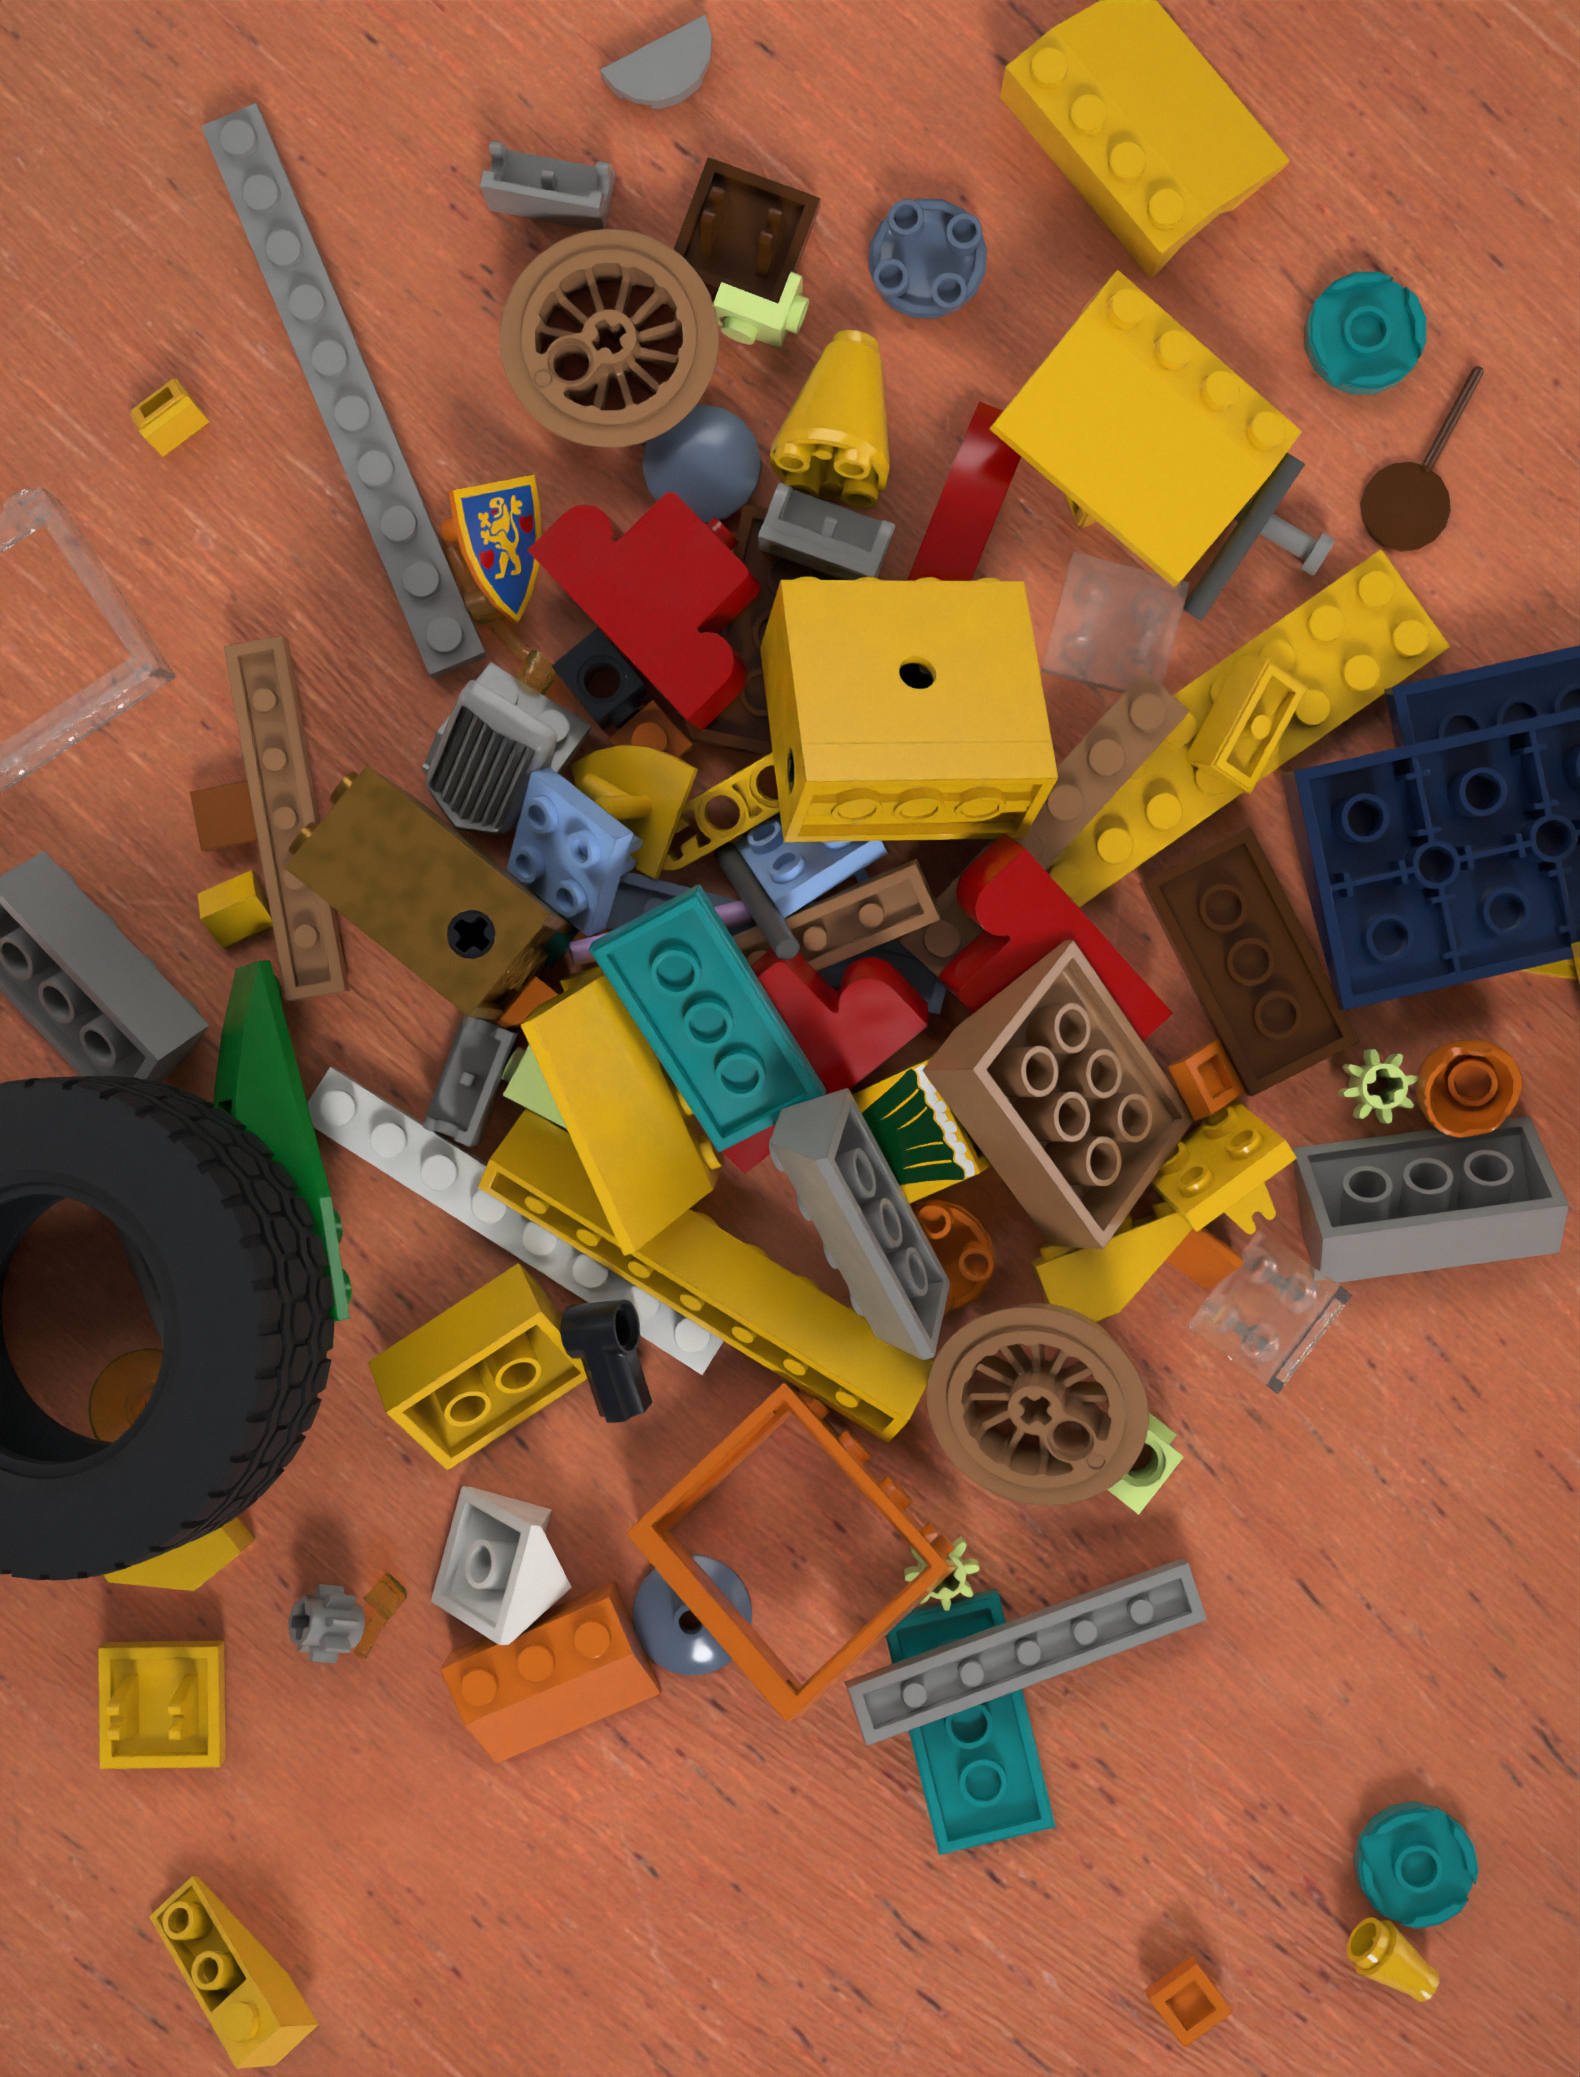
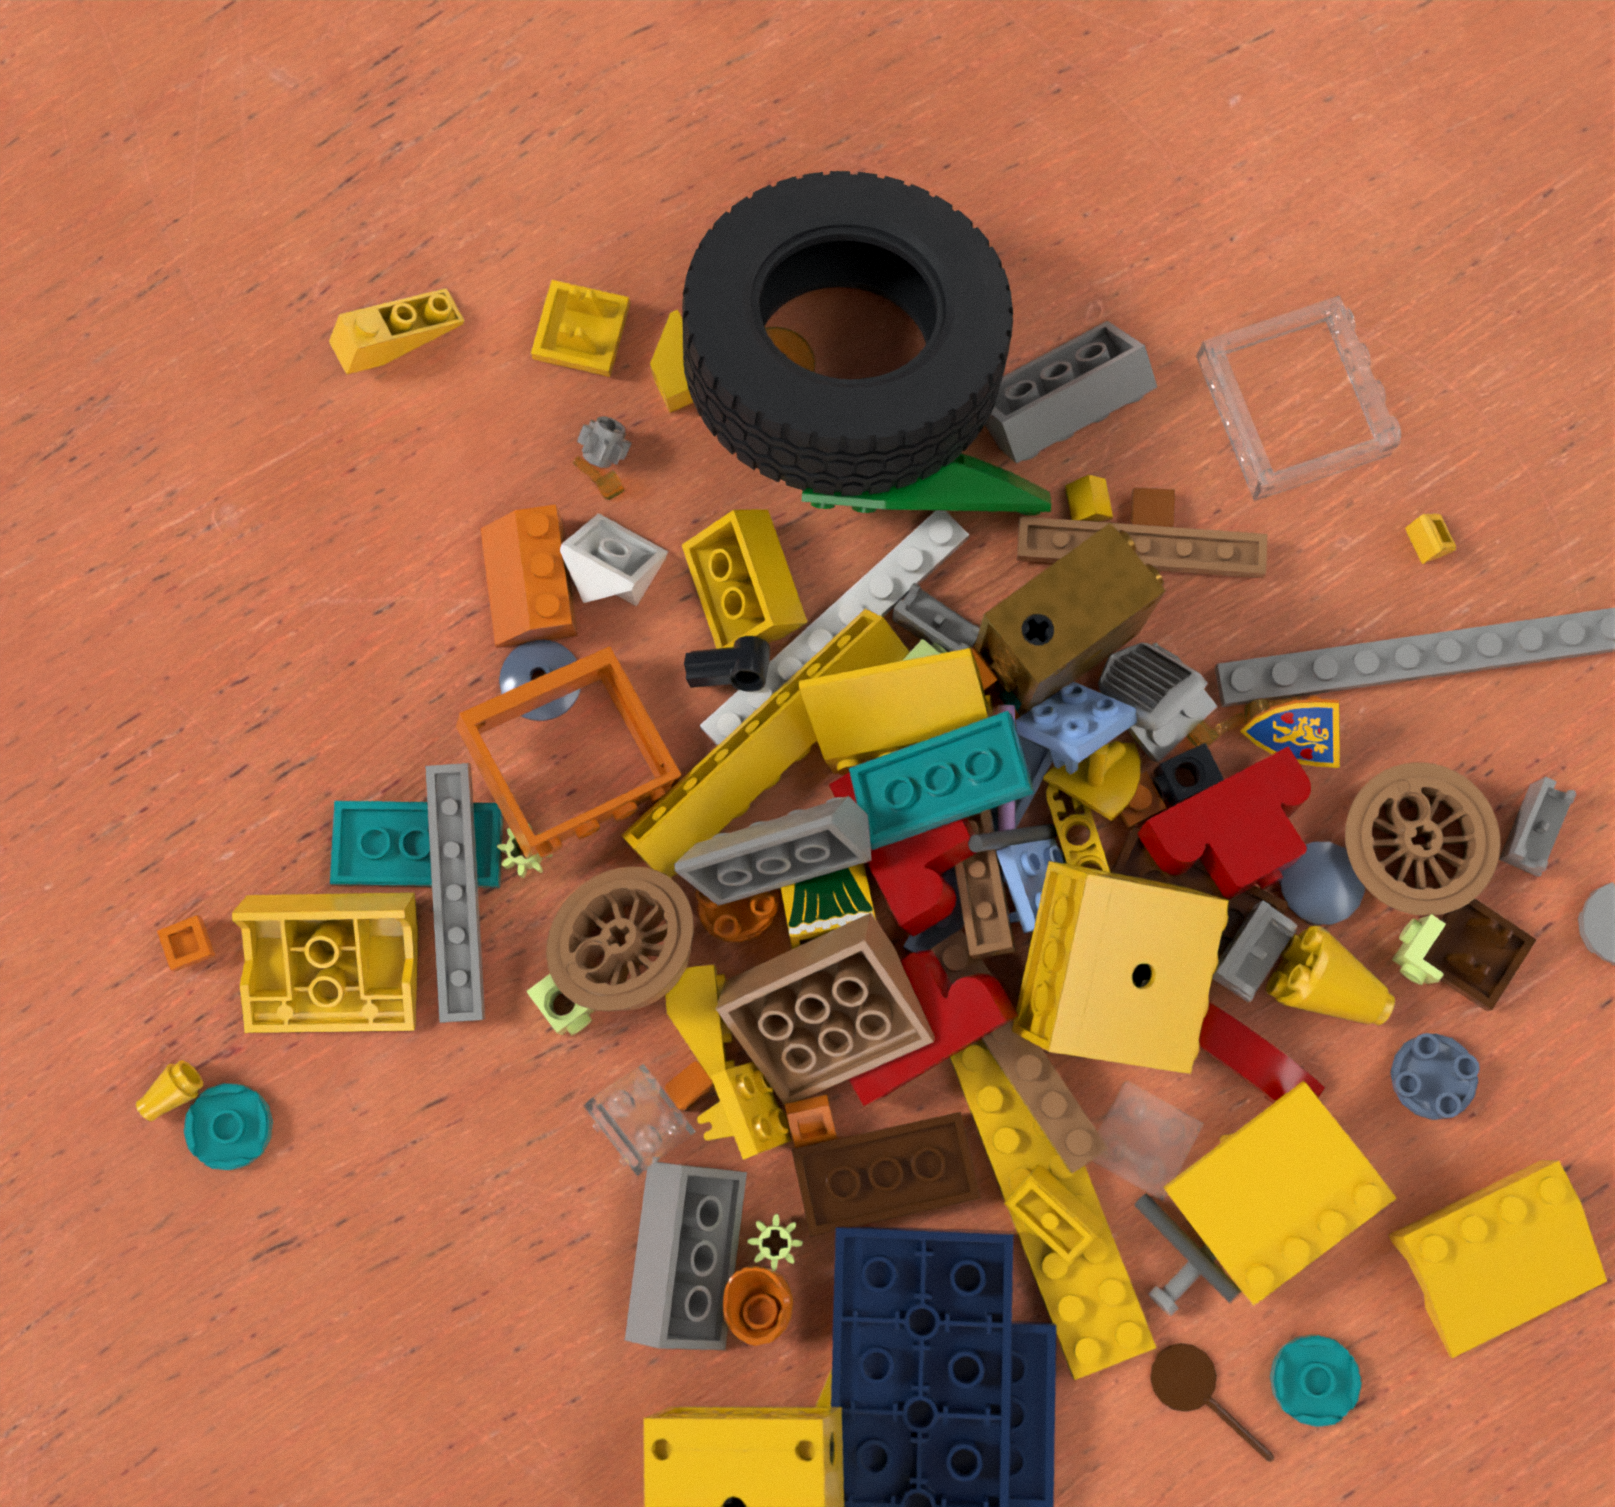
camera: 105 degrees right, 10 degrees down
none -> yellow piece [232,892,418,1033]

